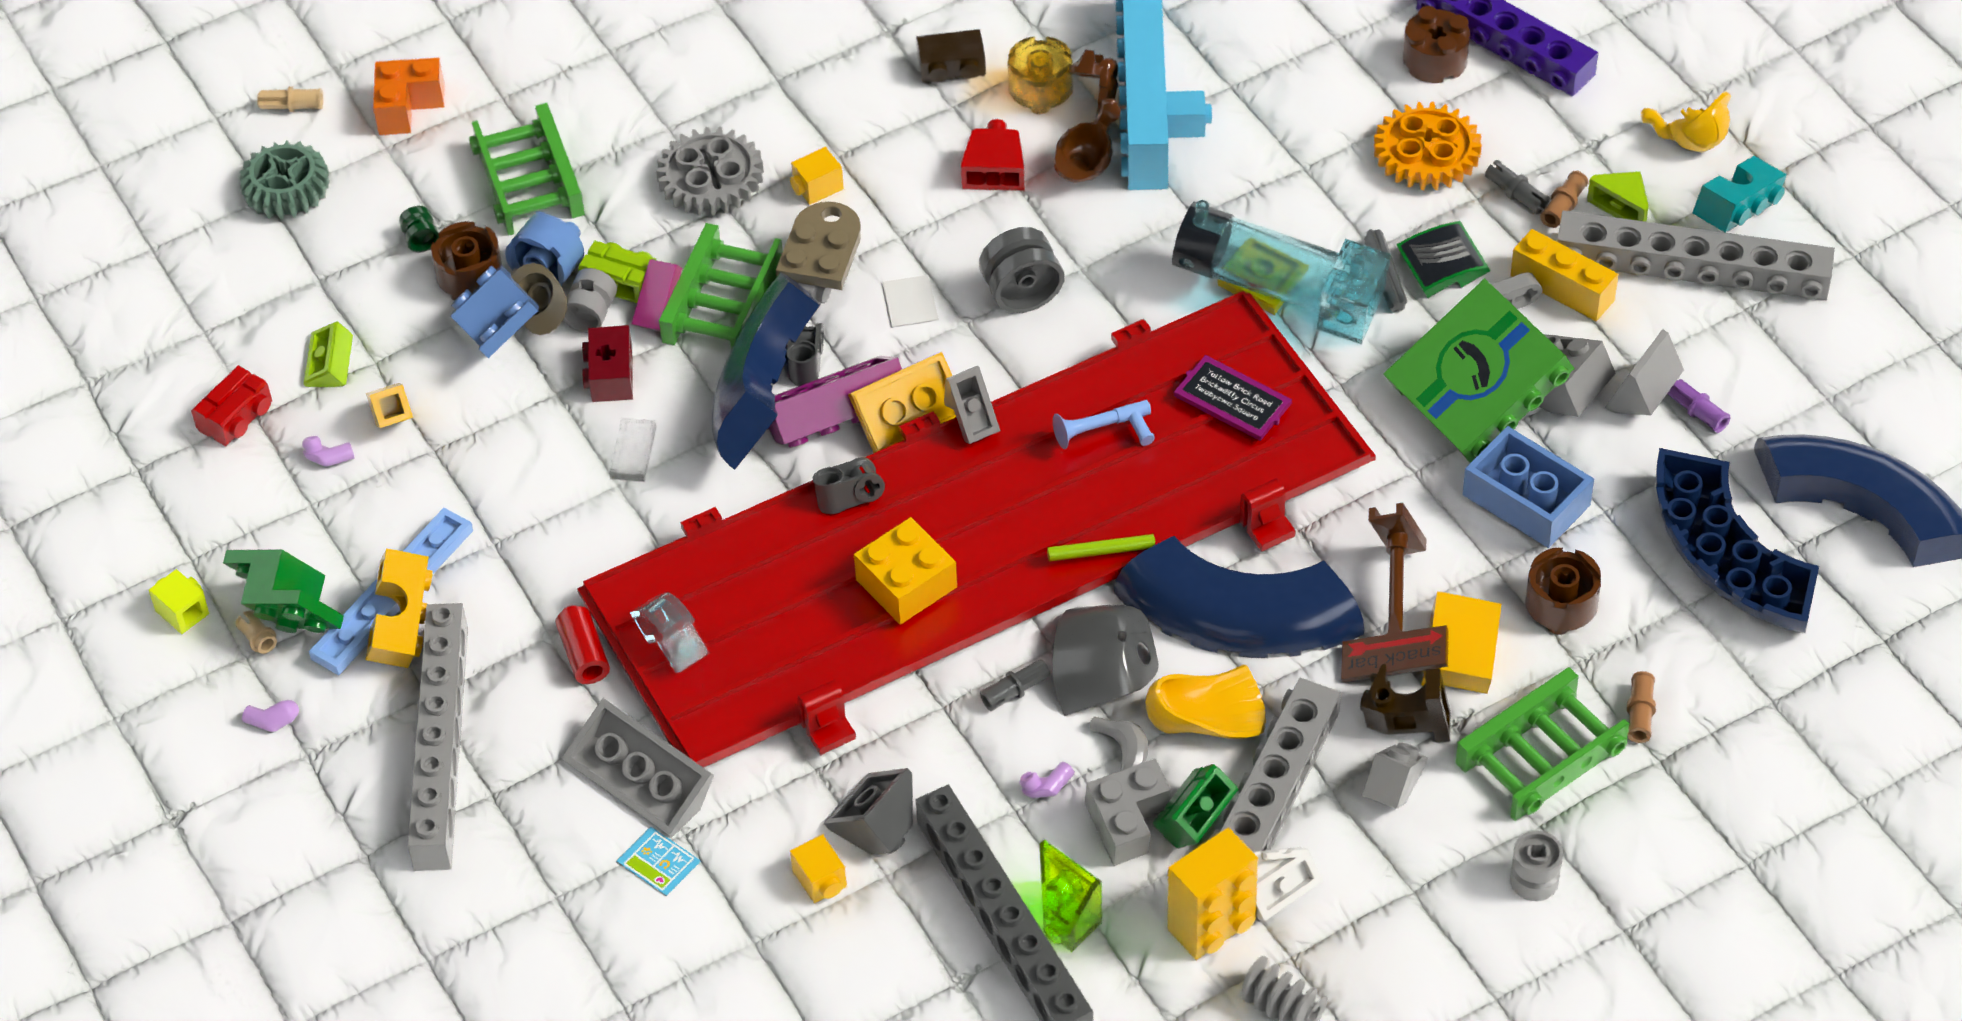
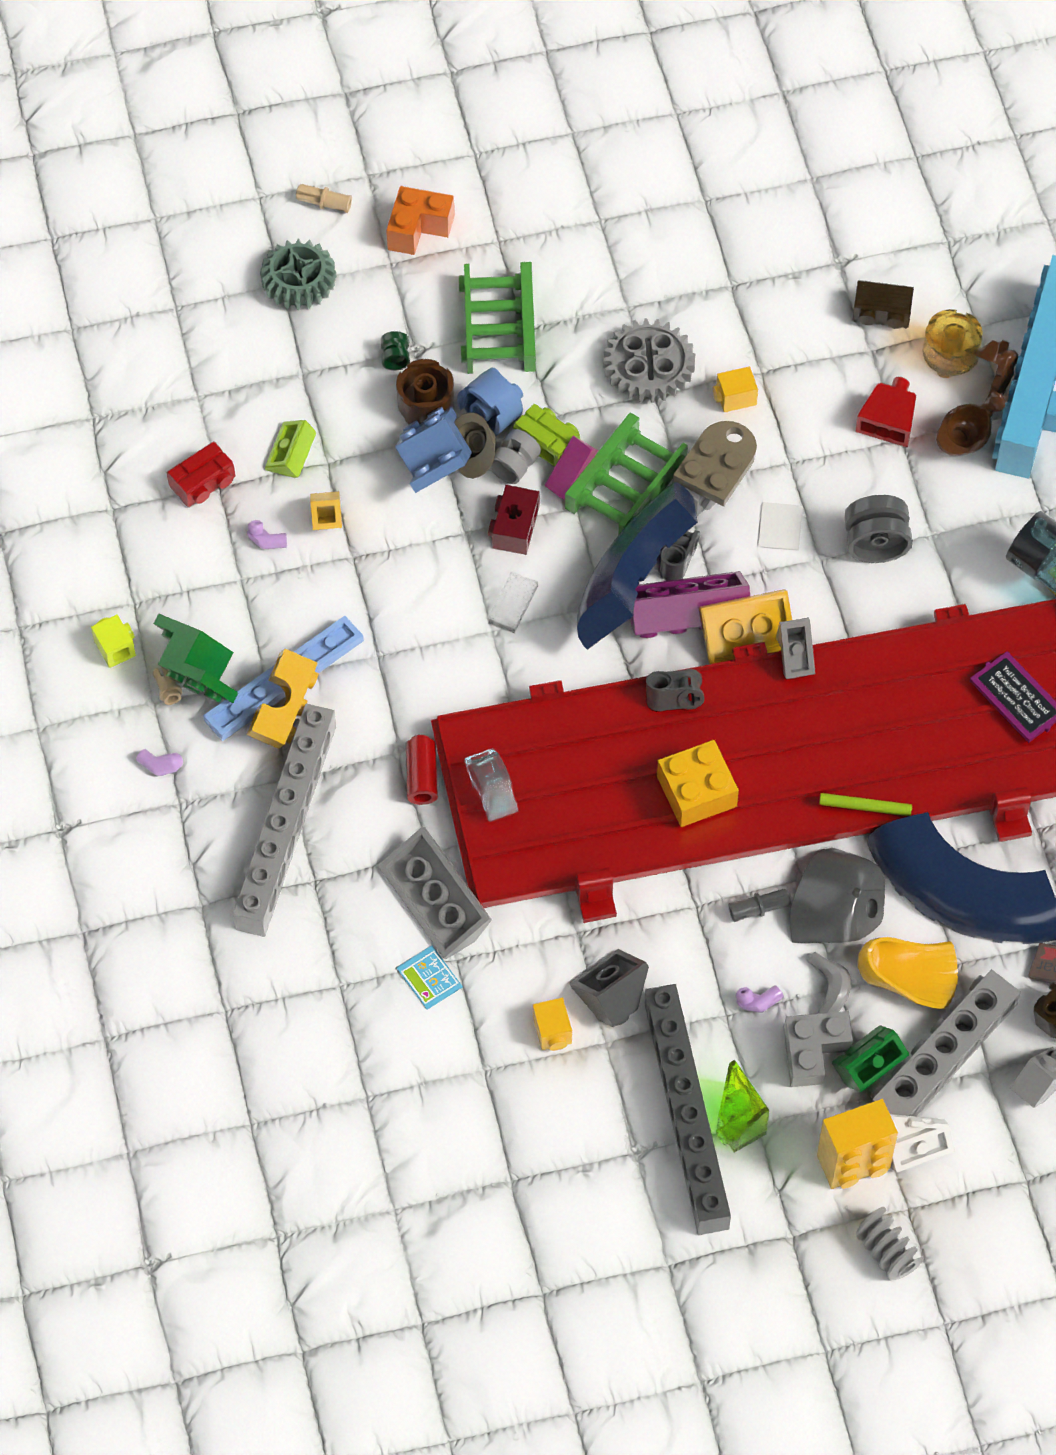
camera: 15 degrees right, 10 degrees up
light blue piece [1053,400,1155,449] -> none

